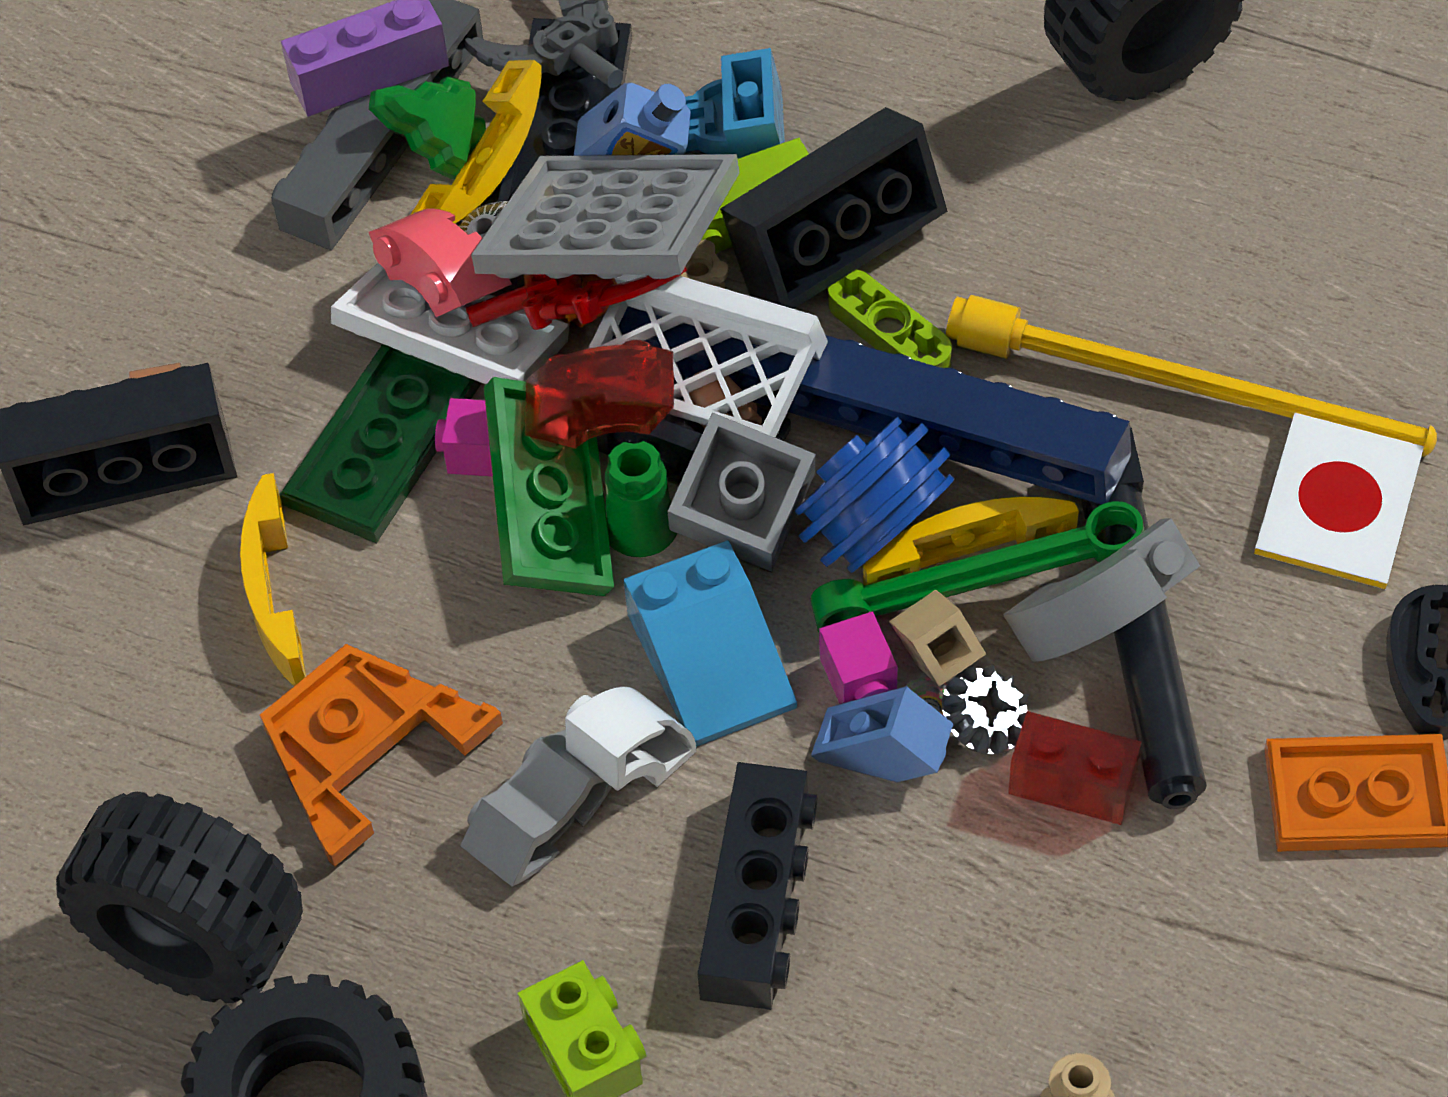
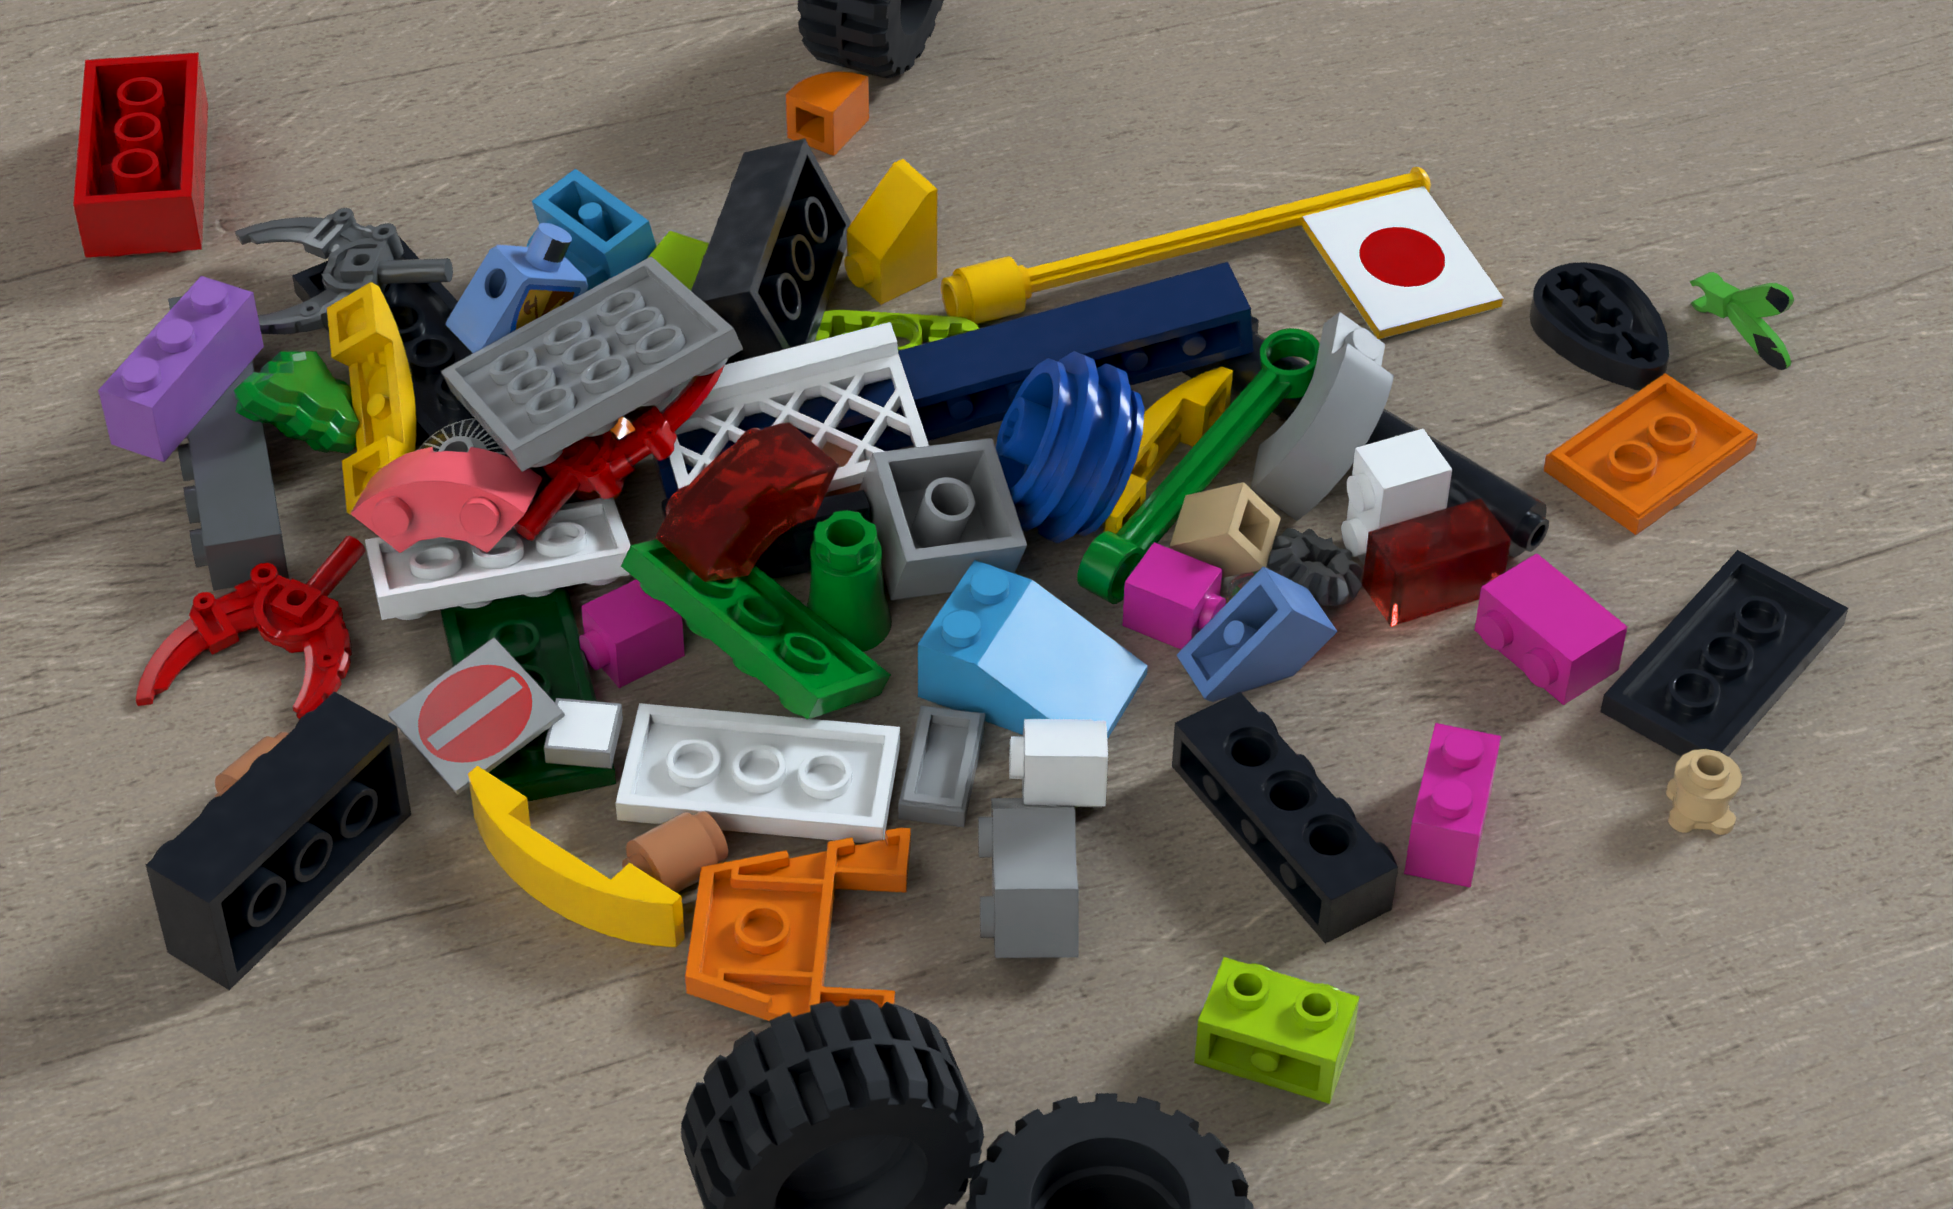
camera: 45 degrees left, 10 degrees down
none -> red bar [136,536,366,720]
none -> piece [388,638,565,795]
none -> tile [544,698,623,768]
none -> white plate [615,703,900,843]
none -> nougat brick [622,811,728,893]
none -> orange brick [786,71,869,156]
none -> yellow slope [844,159,937,305]
none -> light grey tile [898,706,985,827]
none -> white brick [1341,429,1452,578]
none -> dark pink brick [1404,723,1501,888]
none -> dark pink brick [1474,553,1628,705]
none -> black plate [1600,550,1848,757]

